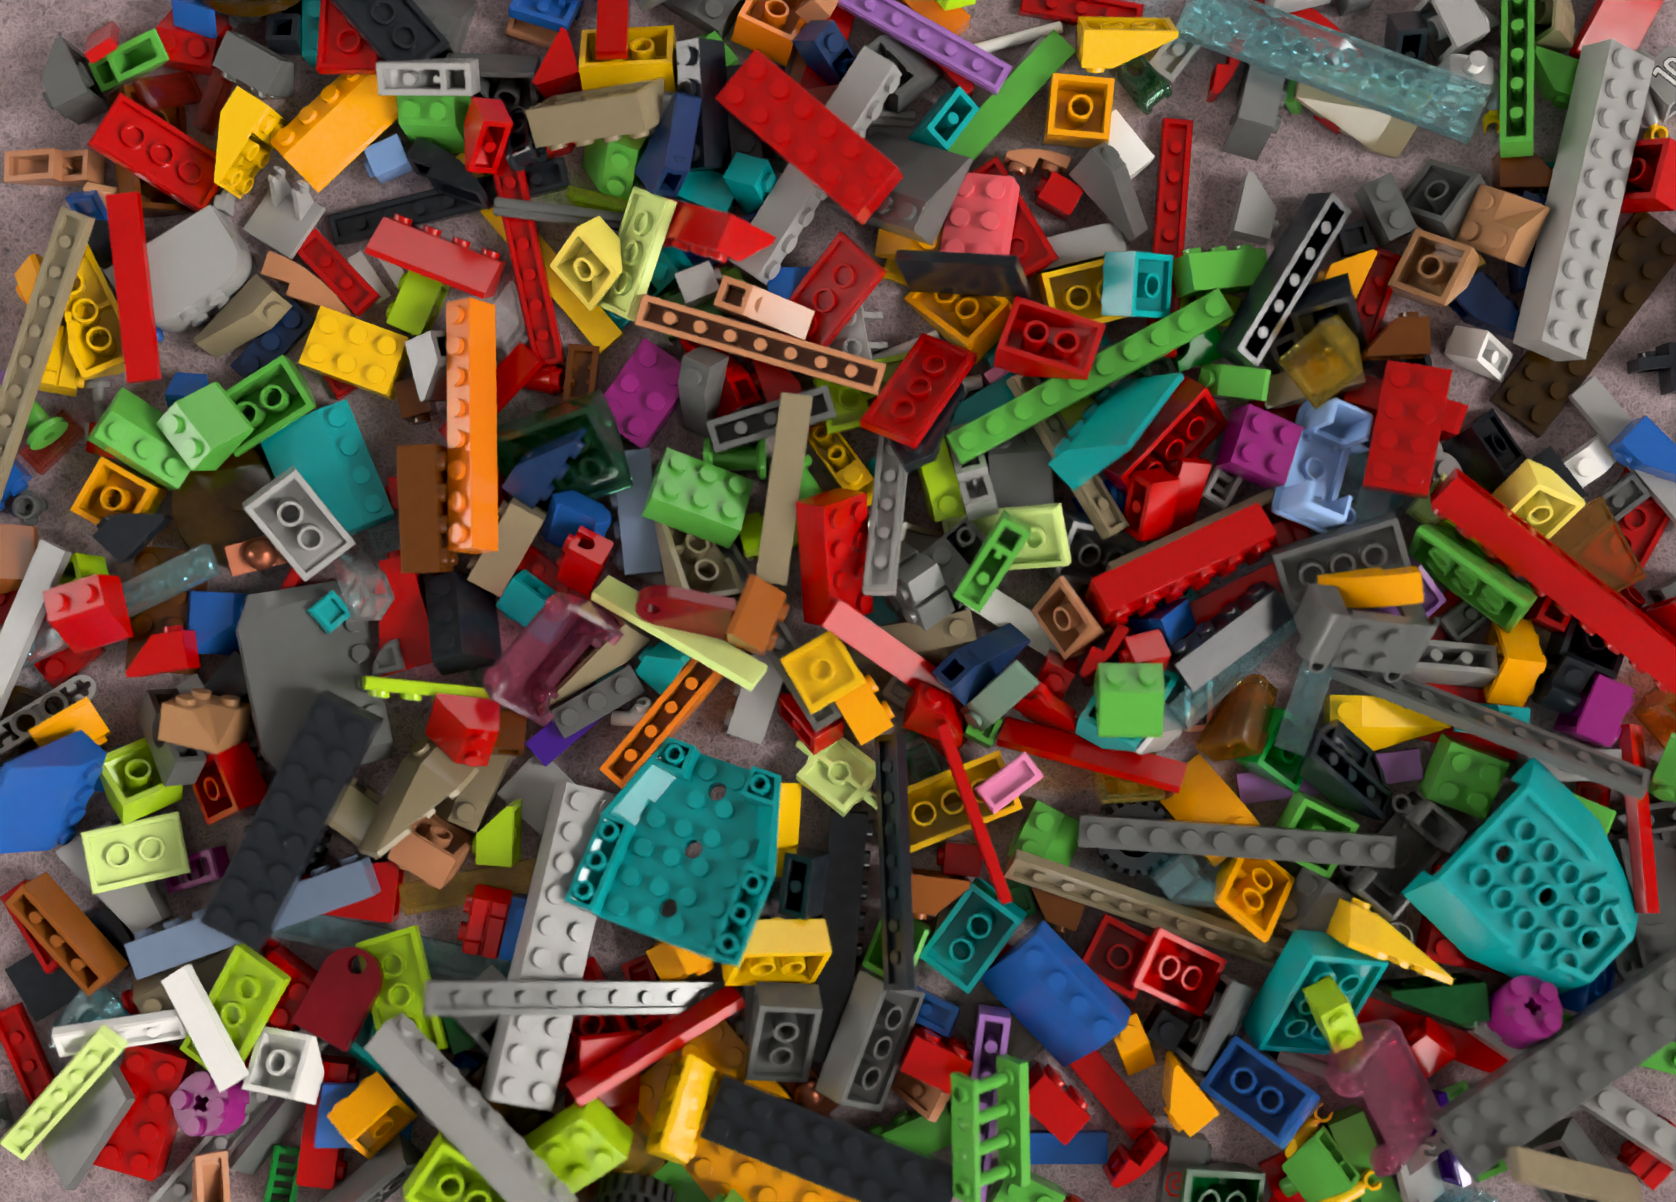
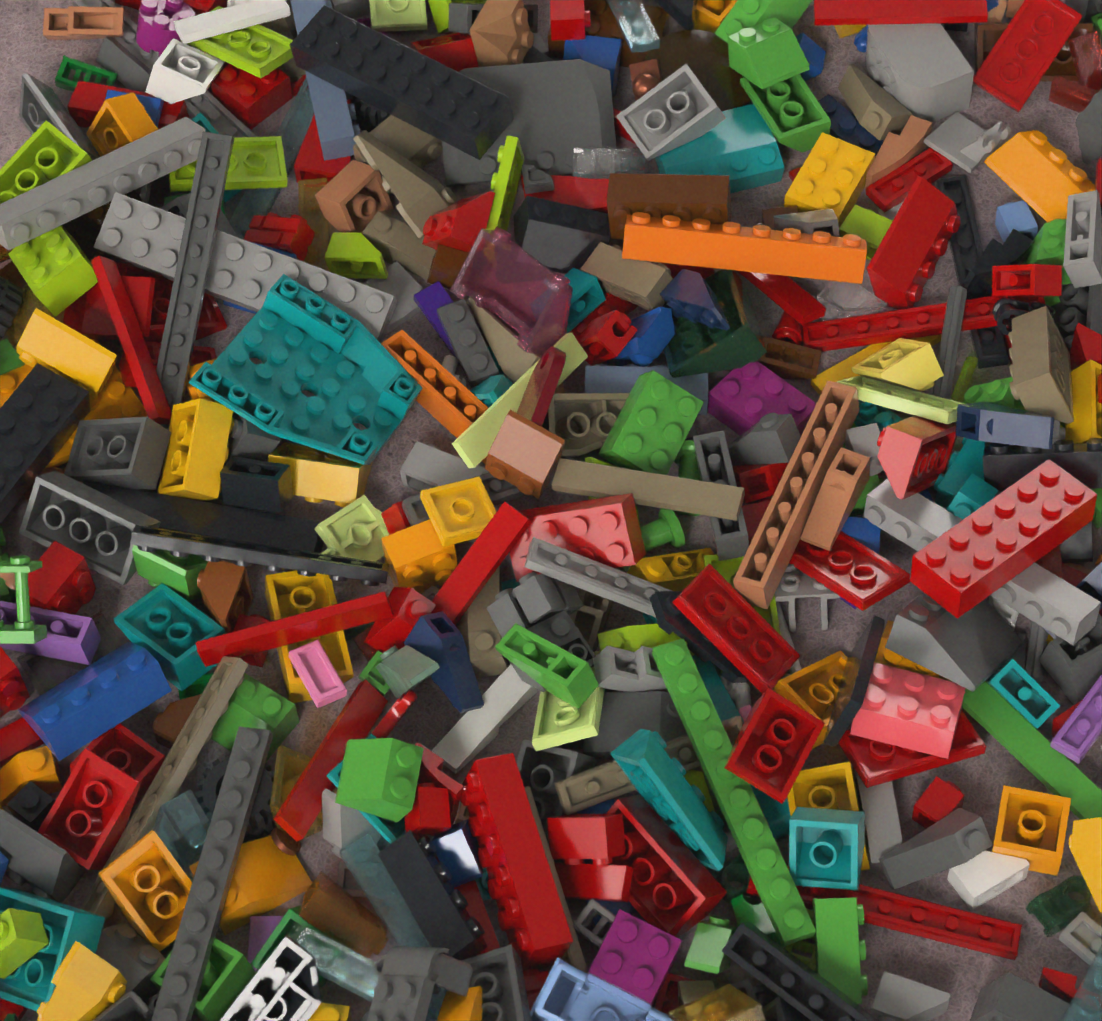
camera: 100 degrees right, 30 degrees down
light grey tile [213,187,235,217] -> none
yellow slope [214,86,289,199] -> none
dark red tile [291,947,384,1052] -> none
teal tile [307,590,353,635] -> none
blue plate [915,985,962,1037] -> none
nougat slope [1003,149,1072,176] -> none
nougat slope [1031,576,1106,660] -> none
red slope [1034,649,1077,700] -> none

